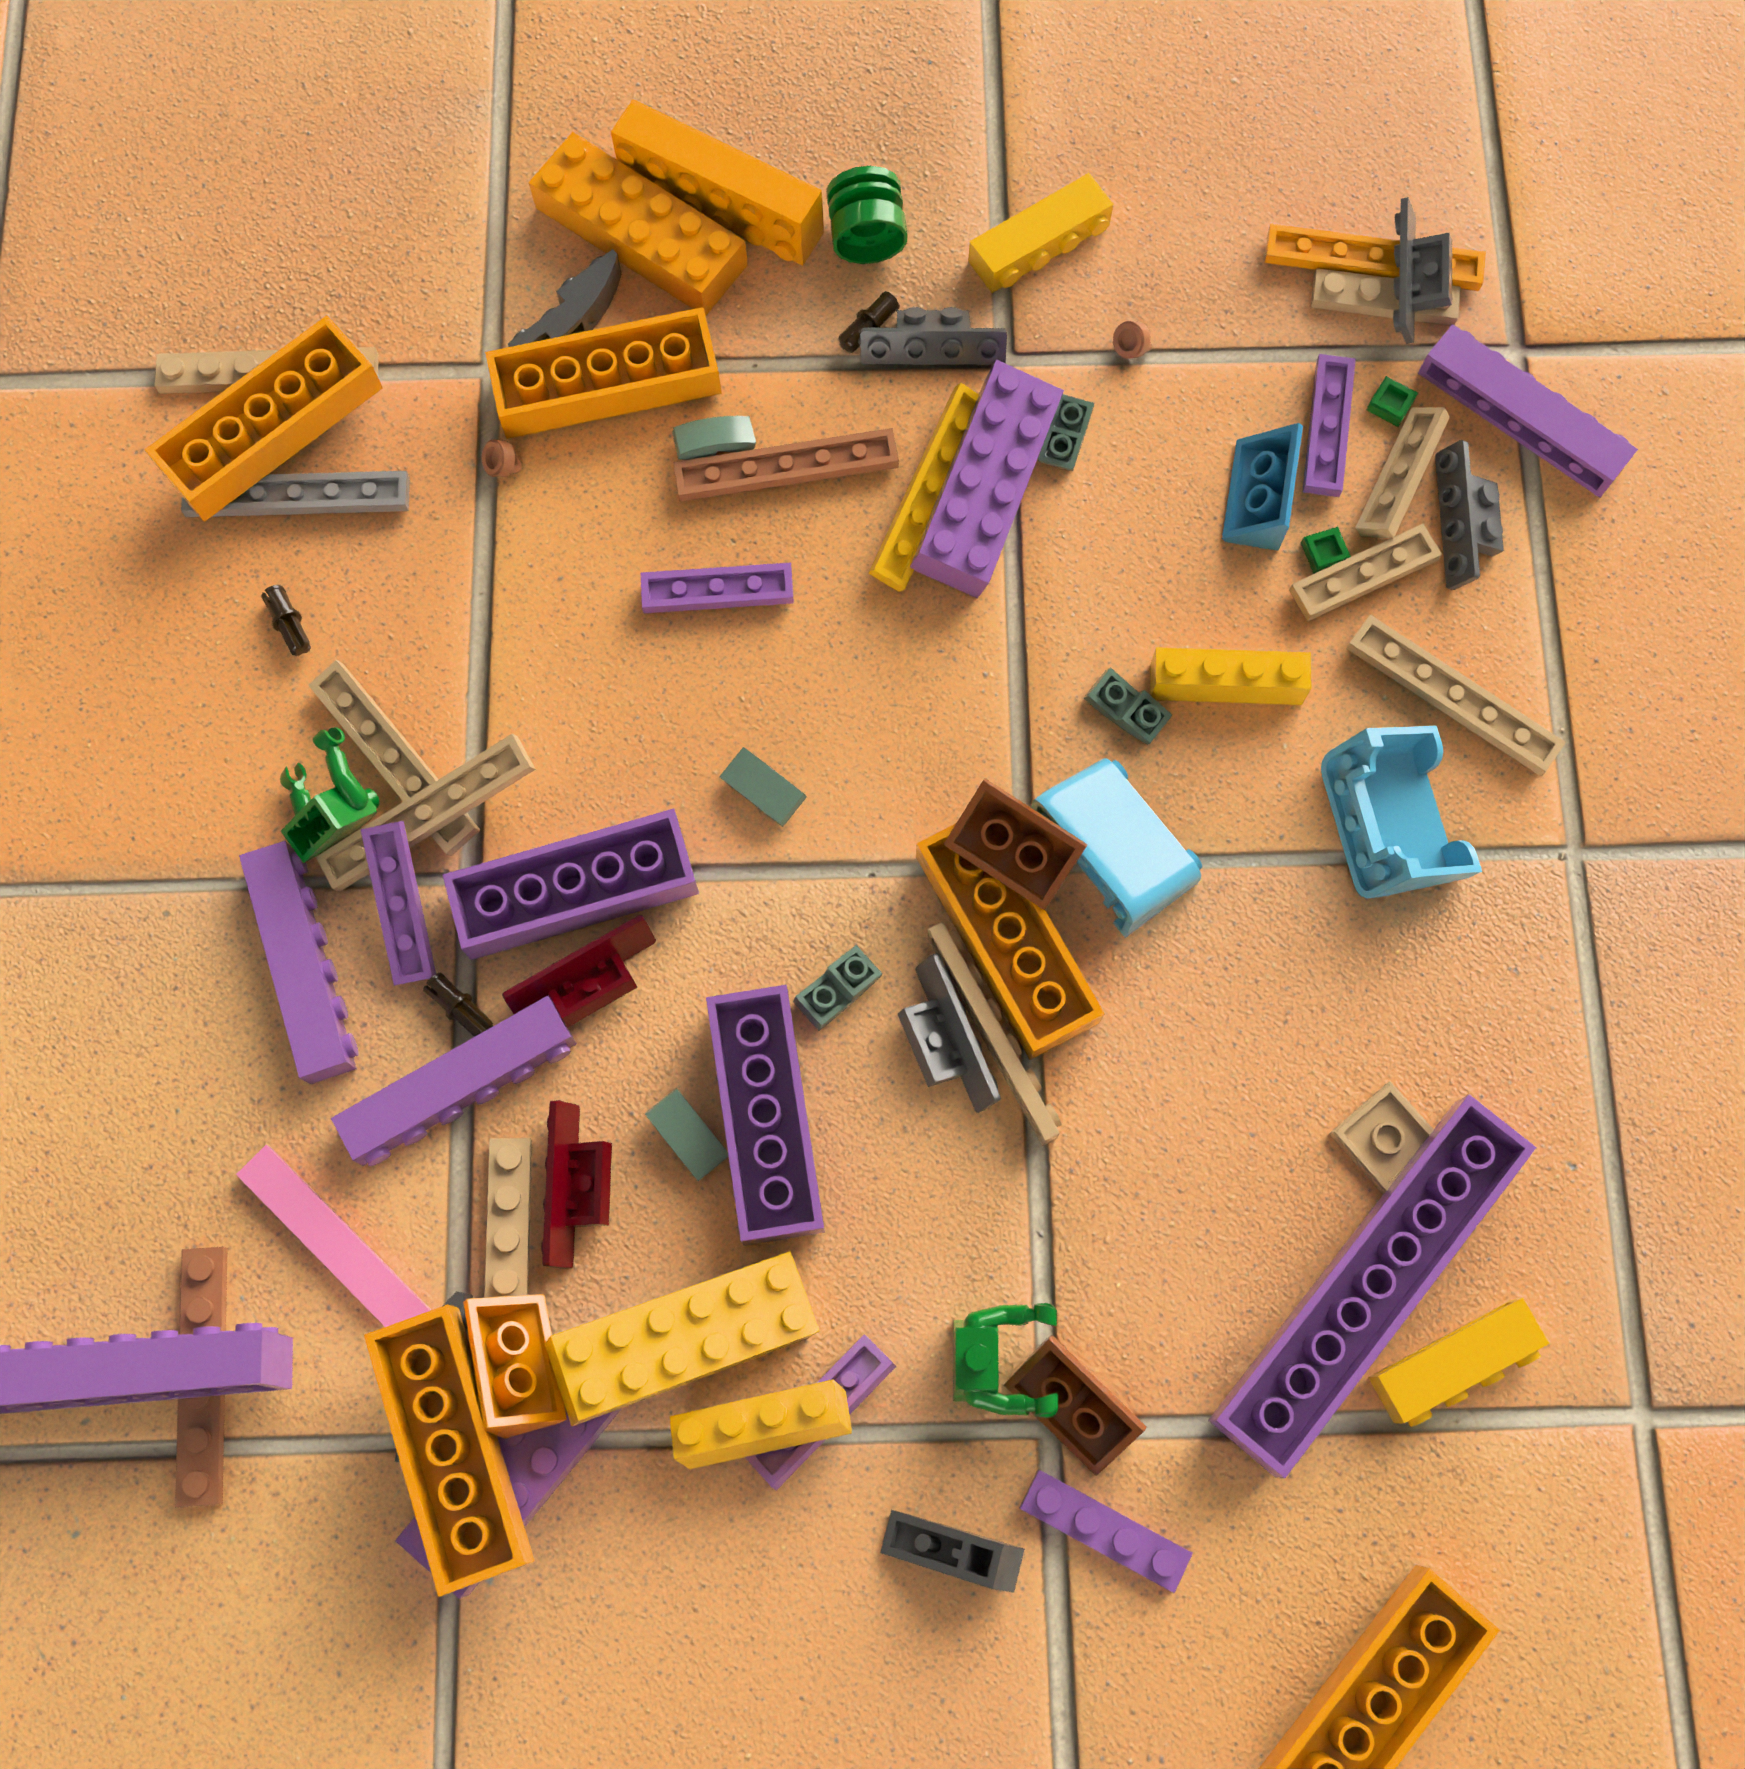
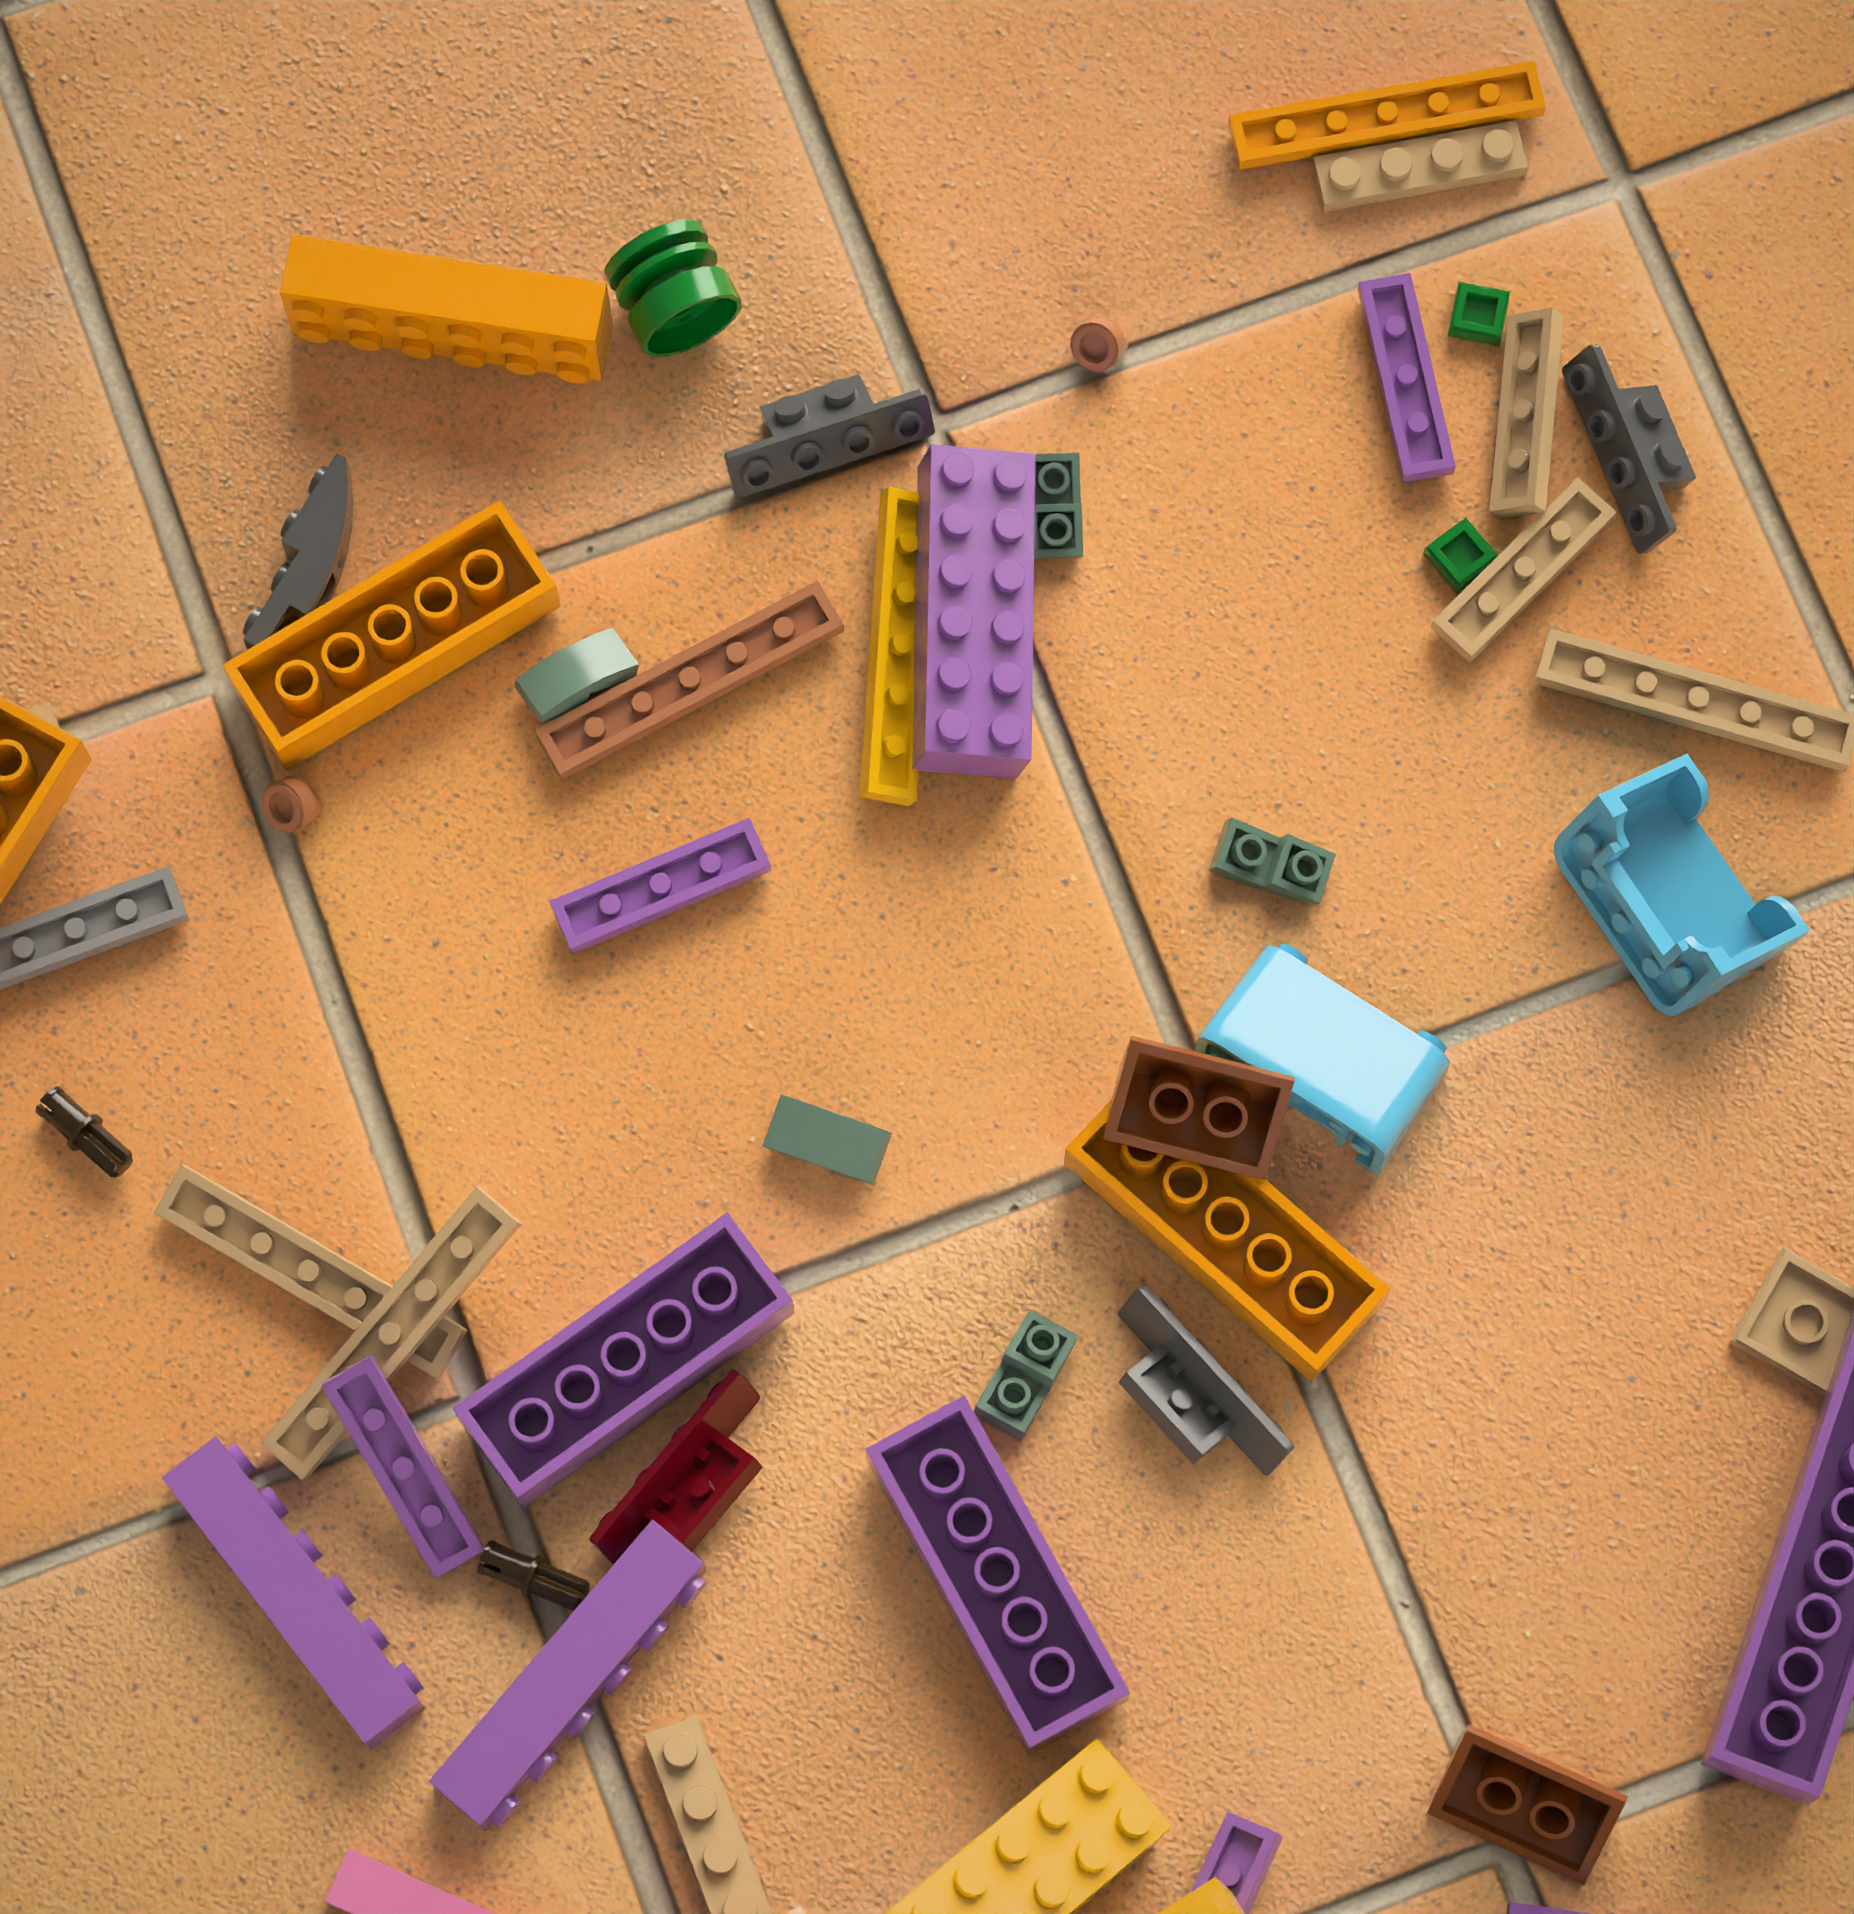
camera: 20 degrees left, 0 degrees up
green torso [280,727,380,863] -> none
light orange brick [528,131,748,316] -> none
dark red bracket [541,1100,612,1269] -> none
sand green slope [644,1088,729,1181] -> none
dark brown axle [838,291,900,353] -> none
tan plate [928,922,1061,1146] -> none
green torso [953,1303,1058,1418] -> none
yellow brick [968,173,1114,293] -> none
yellow brick [1150,647,1312,705] -> none
dark azure slope [1222,423,1303,551] -> none
dark grey bracket [1393,197,1452,344] -> none
medium lavender brick [1418,324,1638,498] -> none

